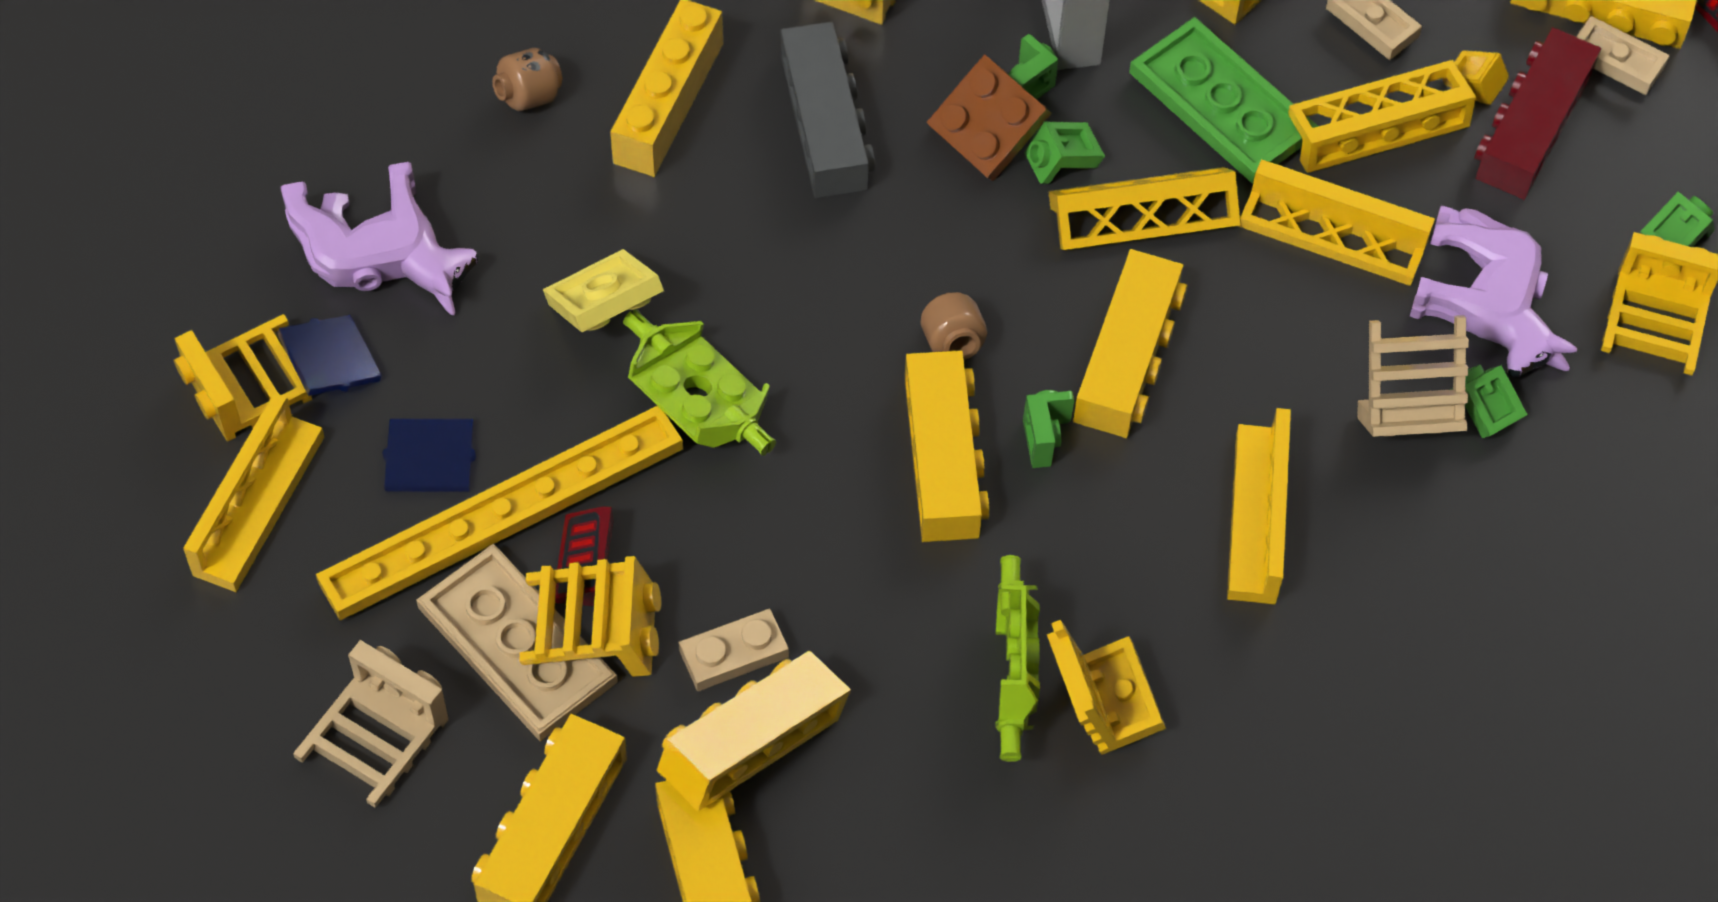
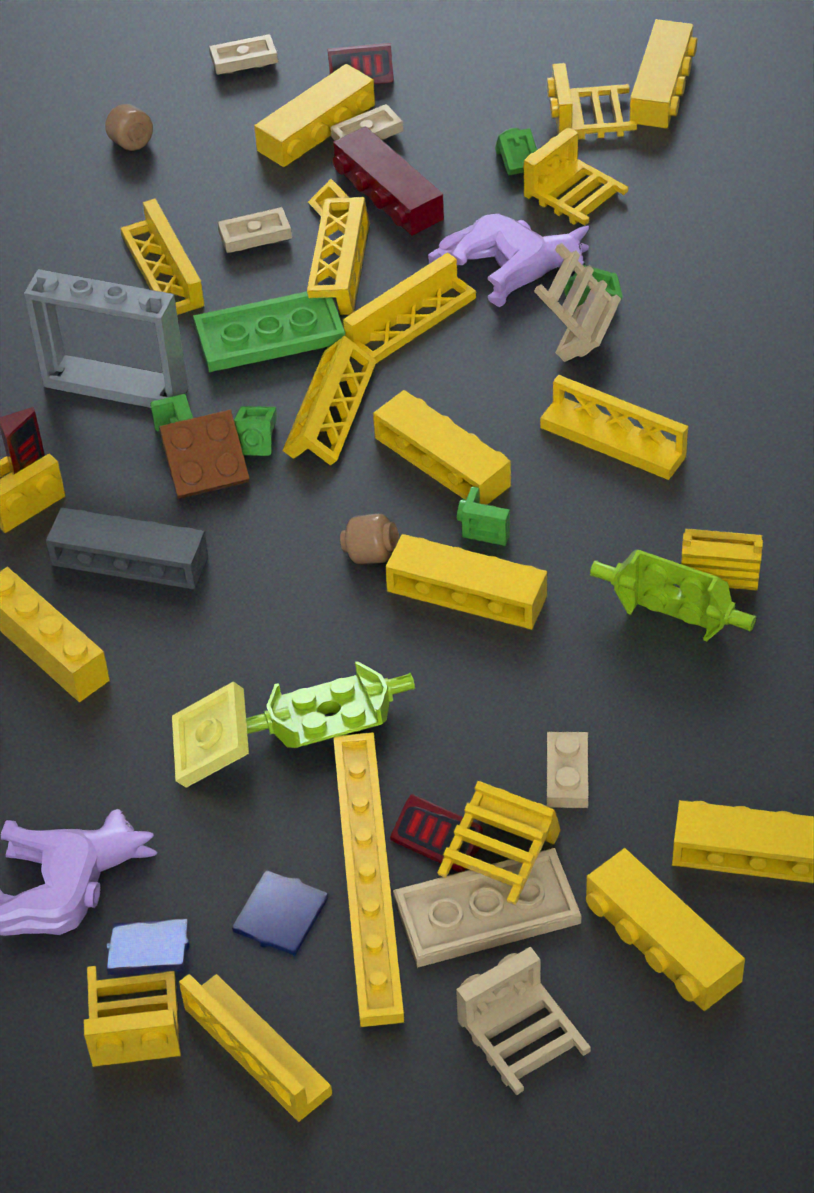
camera: 60 degrees left, 10 degrees down
yellow brick [657,650,851,811] -> none

